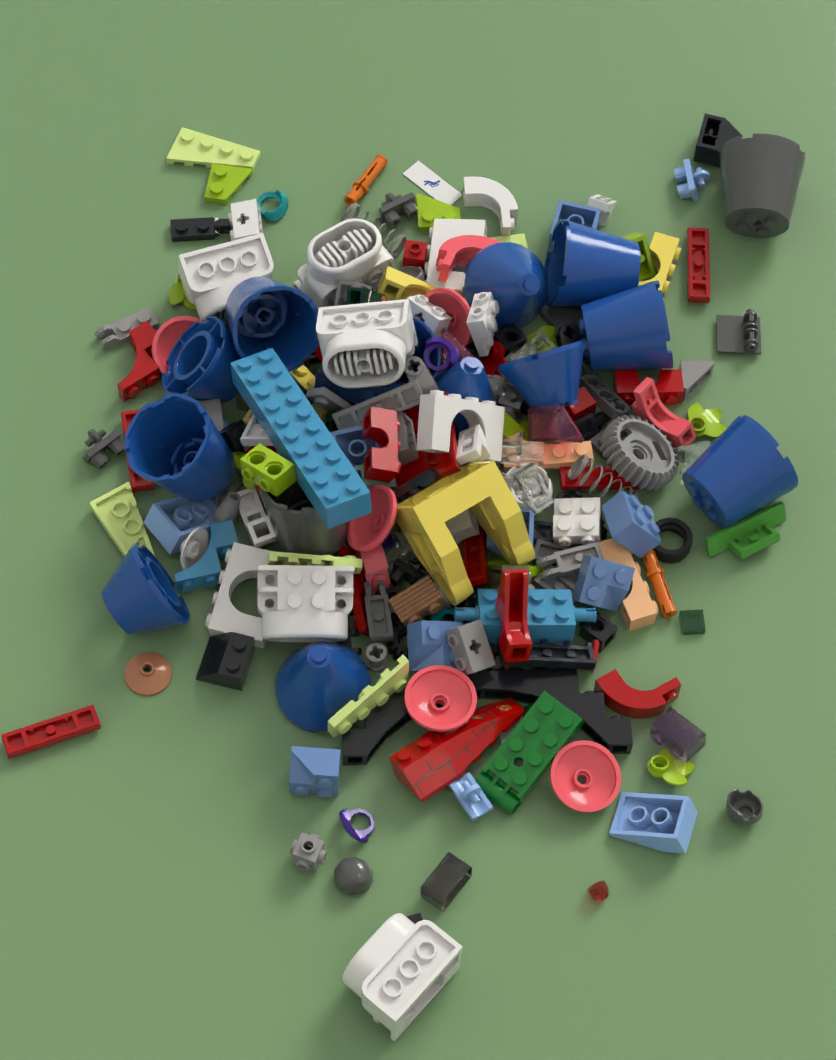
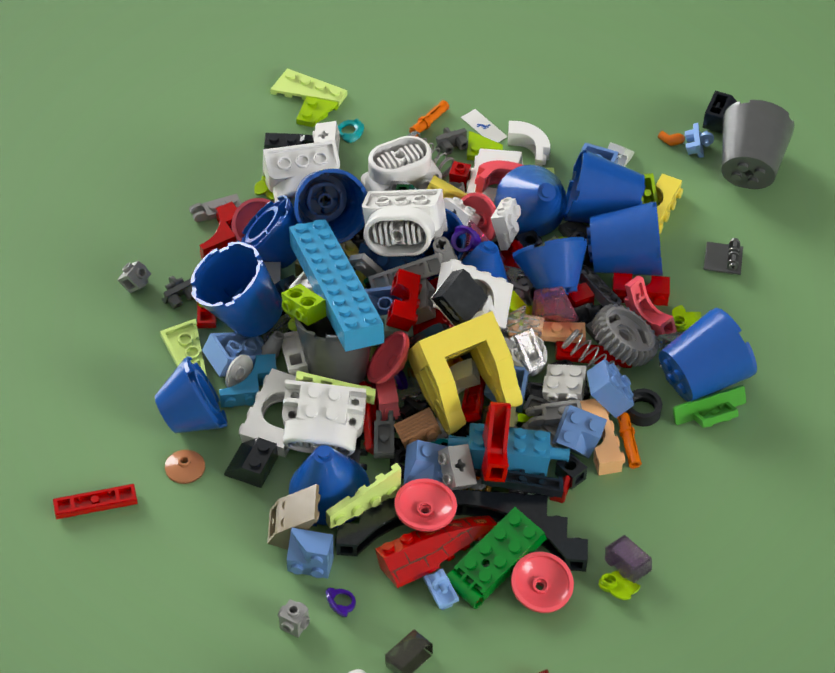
camera: 10 degrees right, 10 degrees down
dark grey hair [334,857,373,895] -> none
light grey bush [365,643,387,672] -> none
red arch [594,669,681,719] -> none
light blue slope [609,792,698,854] -> none
light grey slope [679,360,715,401] -> none
clear green tile [679,609,706,635] -> none
red plate [687,227,710,303] -> none
dark grey hair [726,788,764,825] -> none
none -> light grey brick [117,260,152,293]
none -> slope [267,484,321,550]
none -> black piece [430,269,488,326]
none -> orange arm [658,131,685,146]

